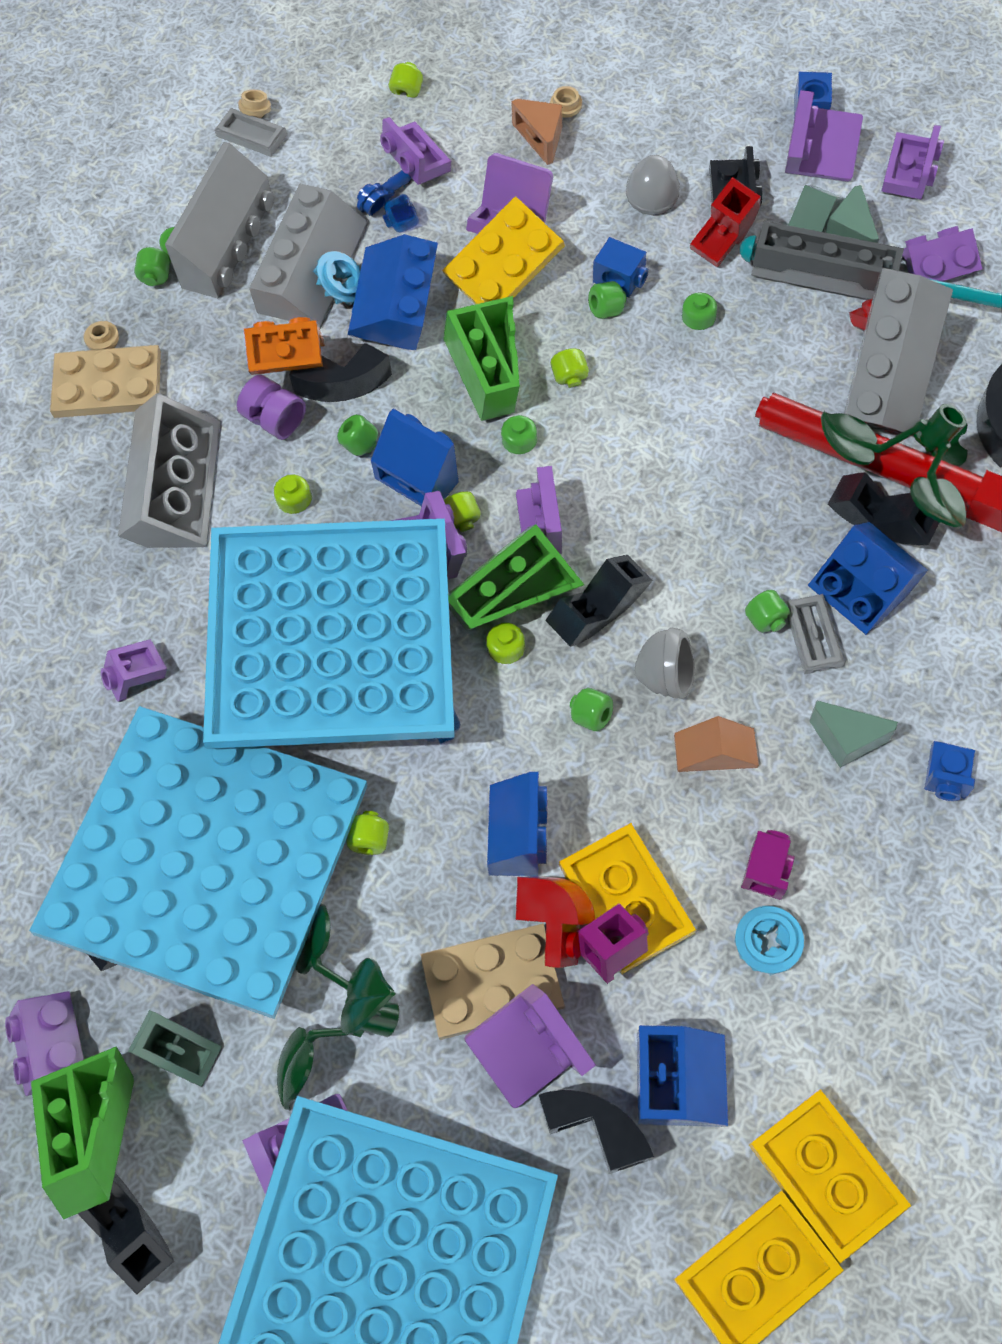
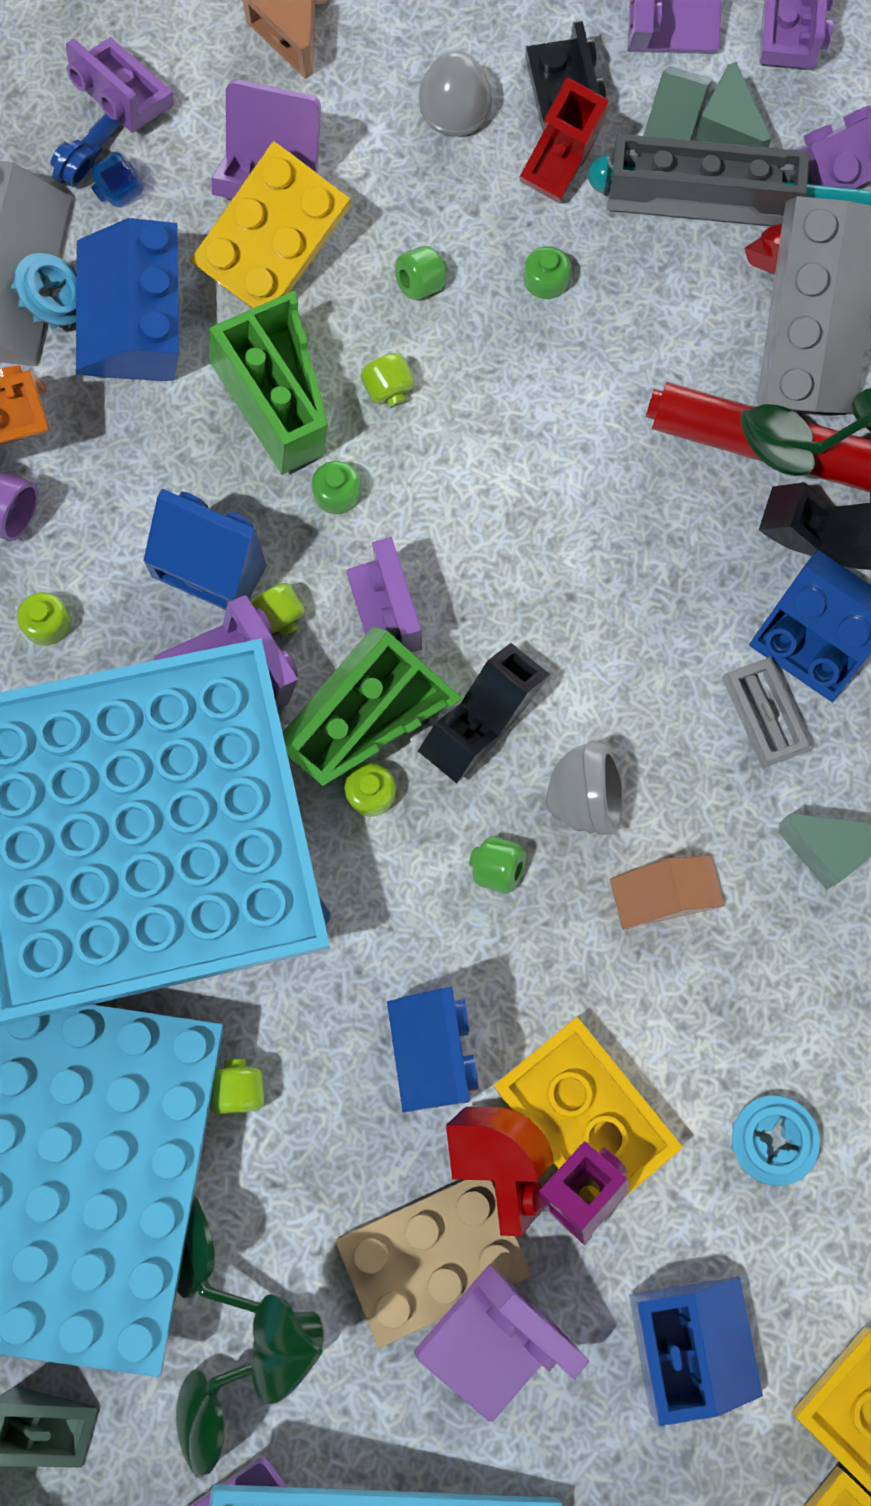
camera: 15 degrees left, 10 degrees up
black brick [289,343,392,402] -> none
bright green piece [337,414,378,456] -> none
black brick [538,1090,654,1174] -> none
blue brick [593,237,649,298] -> none
magenta brick [741,830,795,900] -> none
bright green piece [745,590,790,633] -> none

